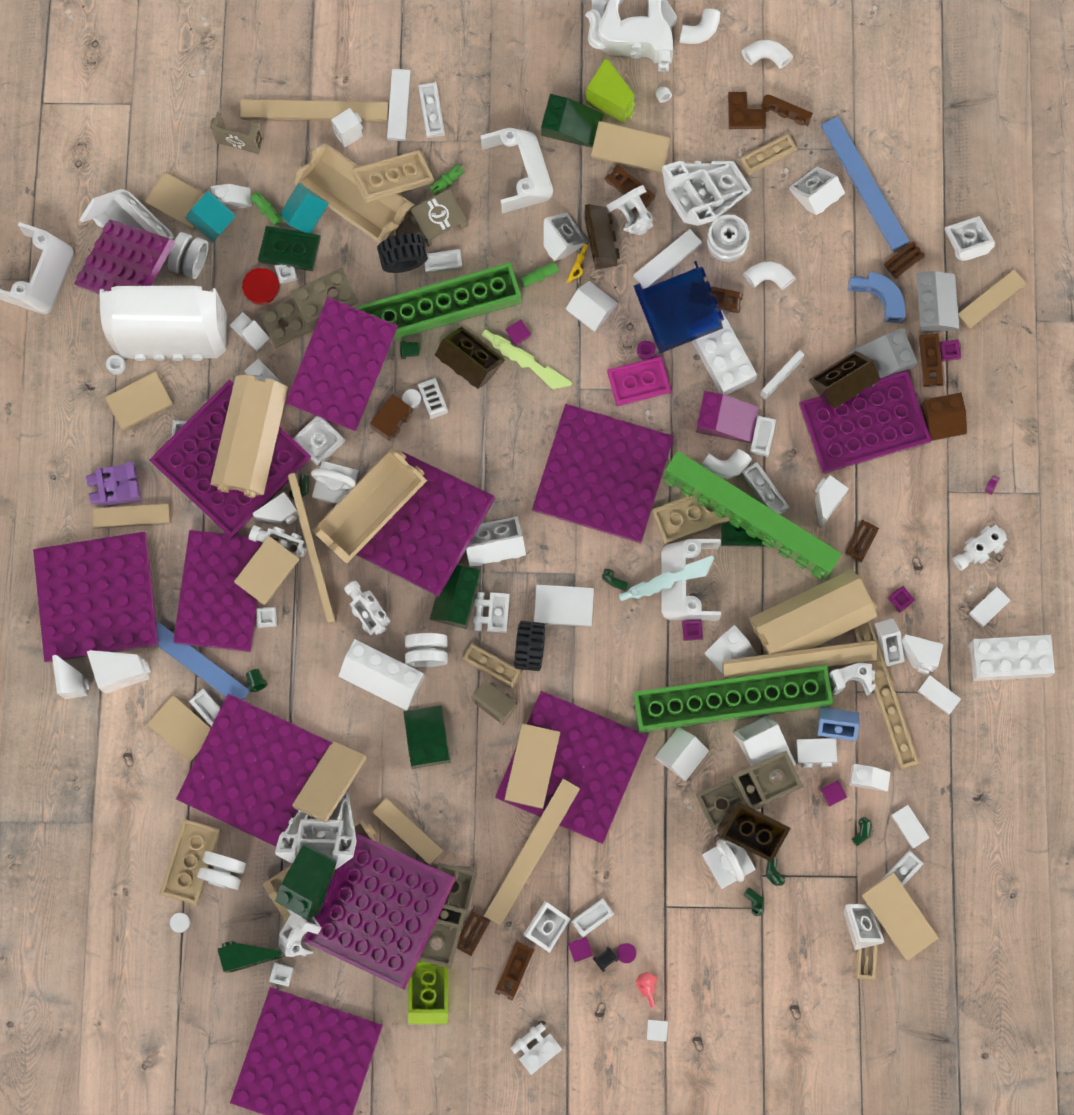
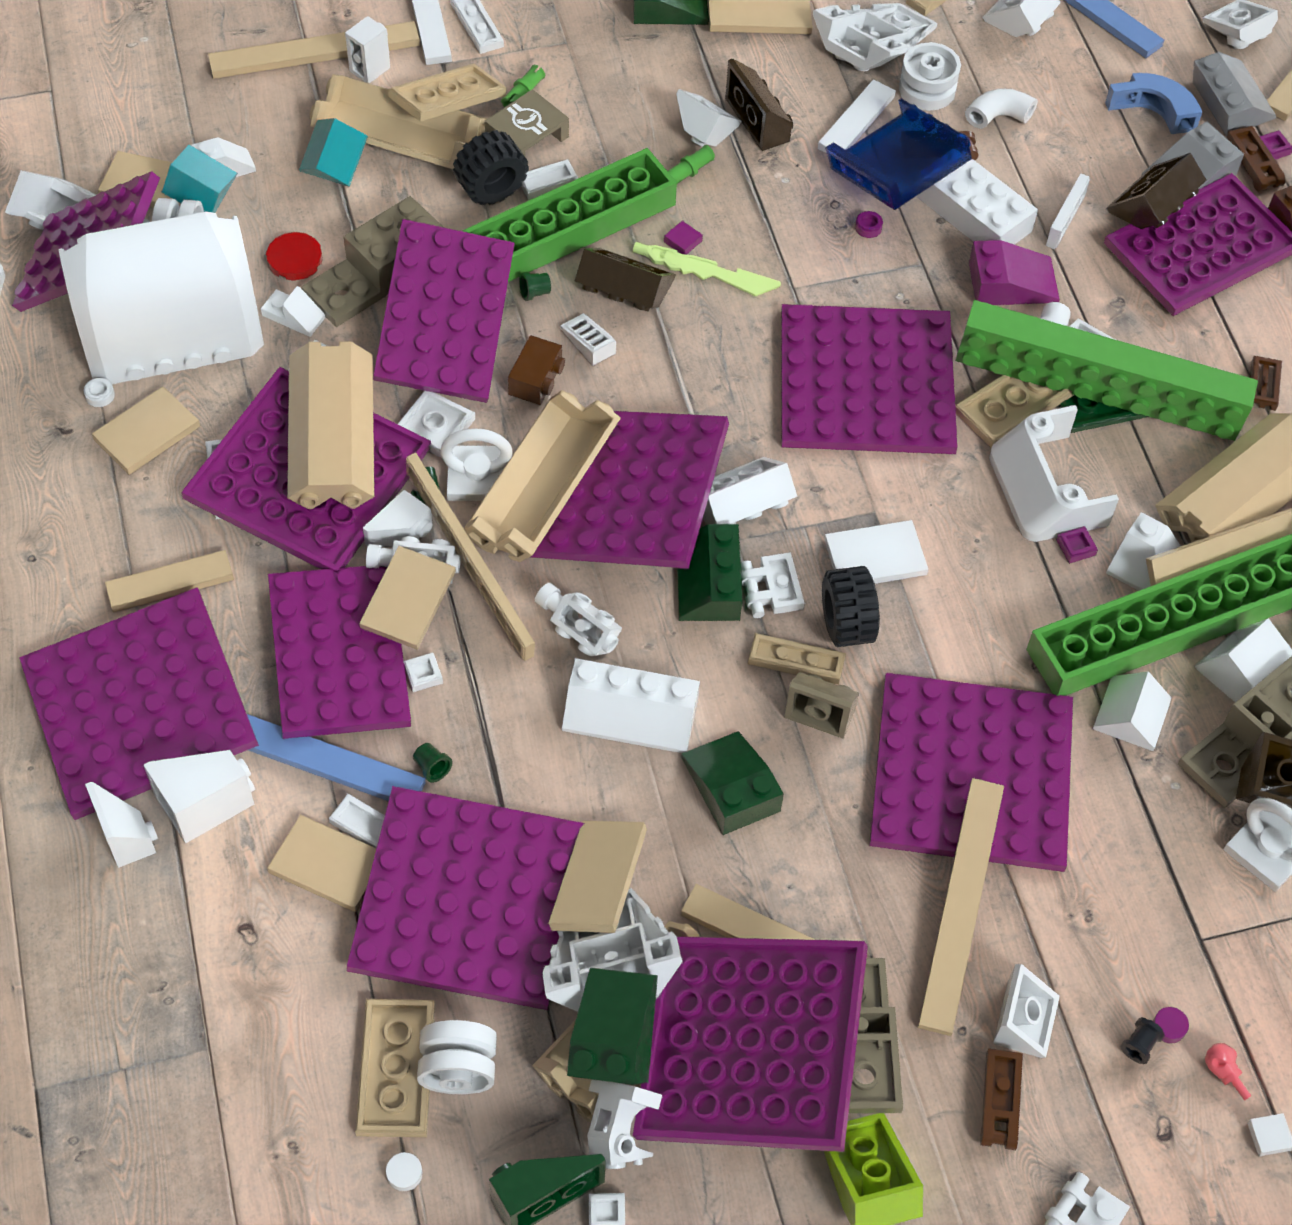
camera: 20 degrees left, 20 degrees down
medium lavender hips [86,461,141,507] -> none
dark tan panel [210,112,264,154] -> none
bright green pin [250,191,283,226] -> none
dark green tile [258,226,321,271] -> none
white tile [275,265,298,284] -> none
white tile [402,389,422,409] -> none
white wheel [405,633,448,667] -> none
reddish brown tile [457,912,490,956] -> none
white windscreen [480,128,553,214] -> none
tan tile [505,723,560,809] -> none
yellow hand [566,244,588,284] -> none
white slope [566,281,618,332] -> none
magenta tile [568,937,593,962] -> none
white tile [571,898,614,938] -> none
dark green arm [602,569,628,591] -> none
reddish brown plate [604,165,656,208] -> none
white tile [606,185,653,235] -> none
dark pink tile [607,356,671,407] -> none
light aqua sword [619,556,714,601] -> none
white tile [750,416,776,457] -> none
white slope [815,475,849,527] -> none
reddish brown tile [884,241,925,279] -> none

